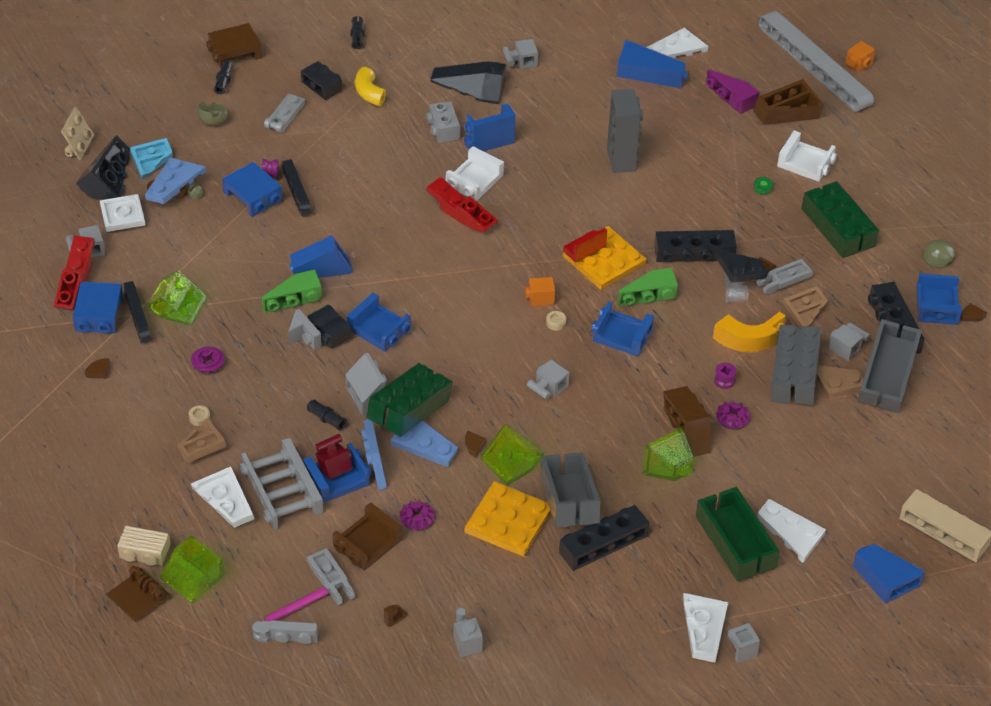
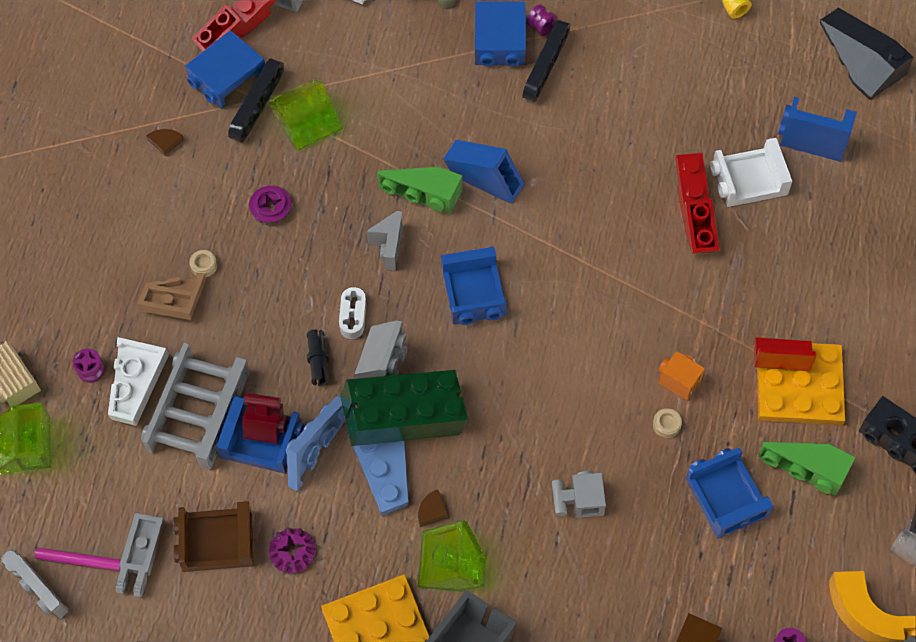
camera: 45 degrees right, 15 degrees up
black brick [308,305,352,349] -> none
light grey brick [426,101,460,143] -> none
none -> magenta wheel [72,348,105,383]
none -> white beam [339,287,366,339]

